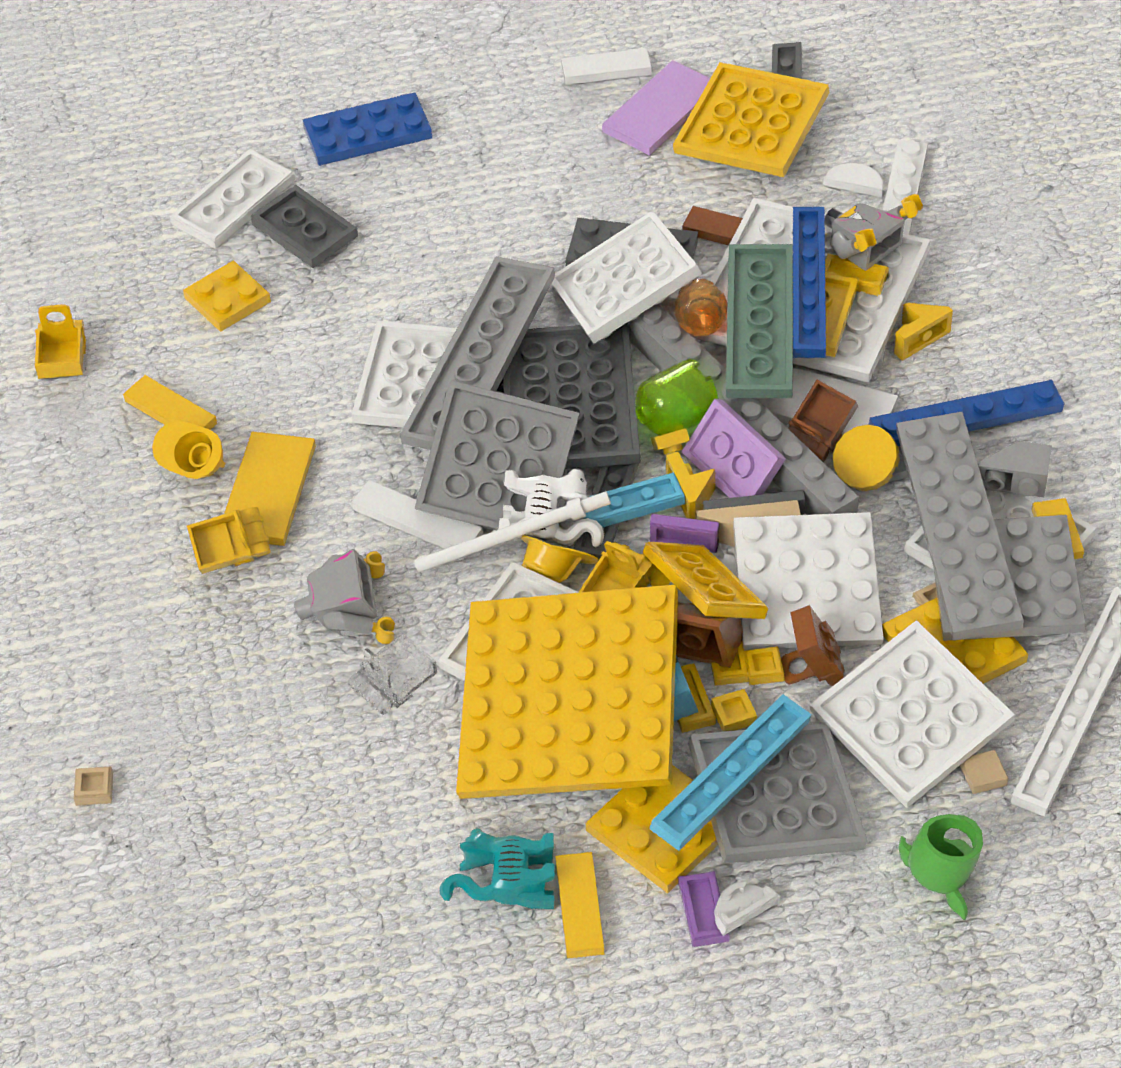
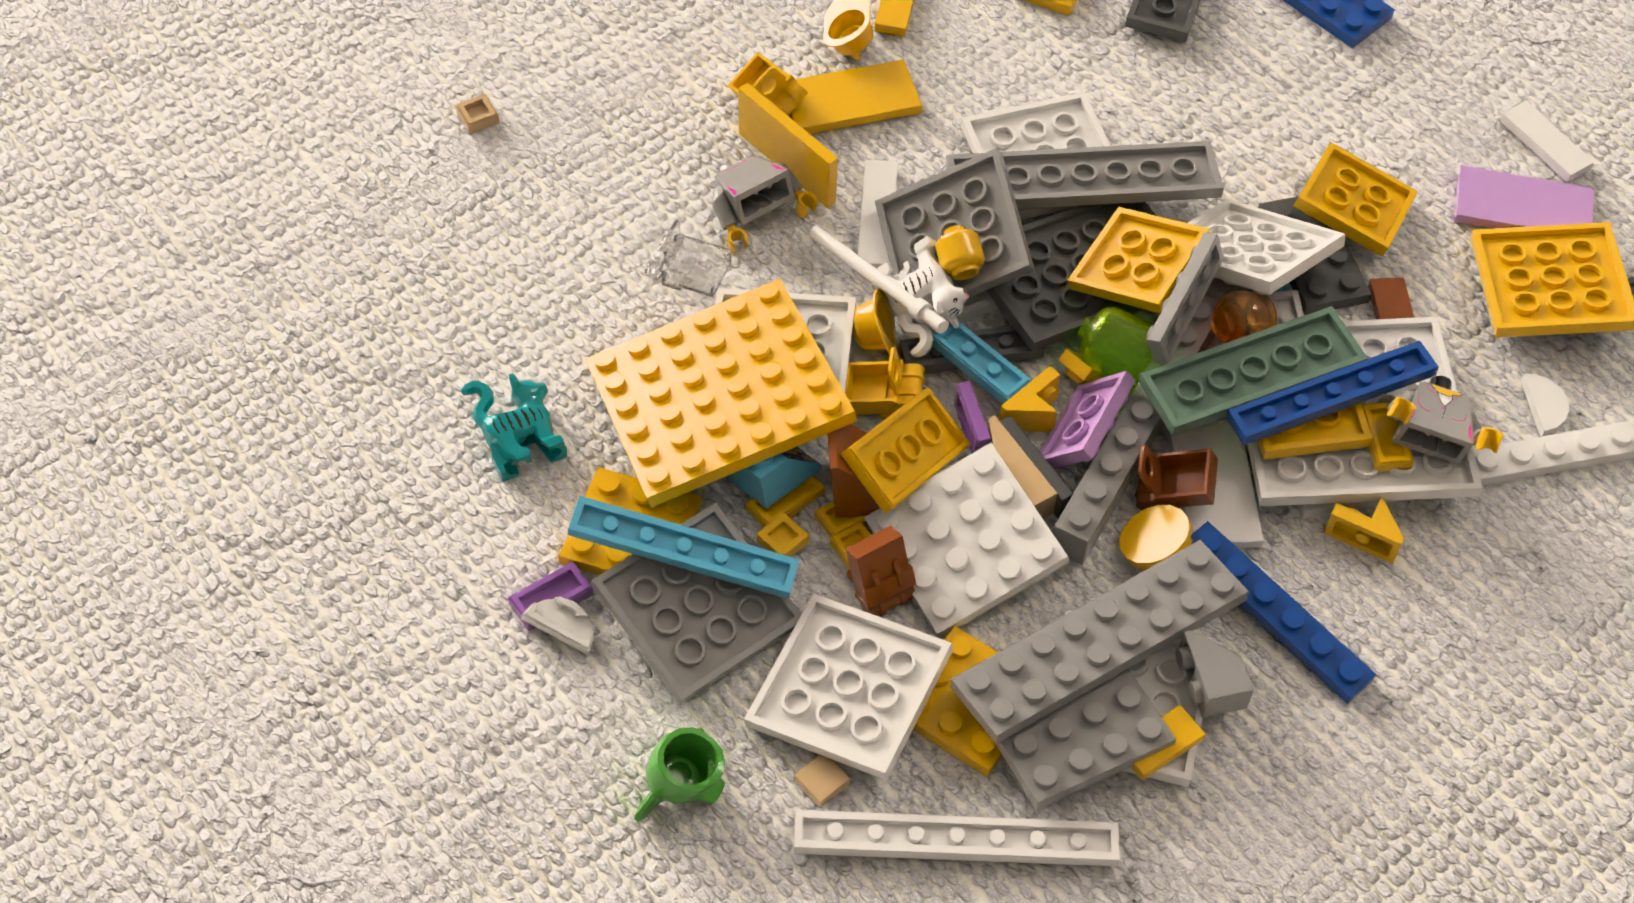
camera: 60 degrees right, 5 degrees up
yellow tile [555,852,604,959] -> none
none -> yellow tile [738,83,838,208]
none -> yellow head [935,225,985,281]
none -> yellow plate [1067,207,1210,314]
none -> light grey plate [1146,232,1224,364]
none -> yellow plate [1293,142,1418,257]

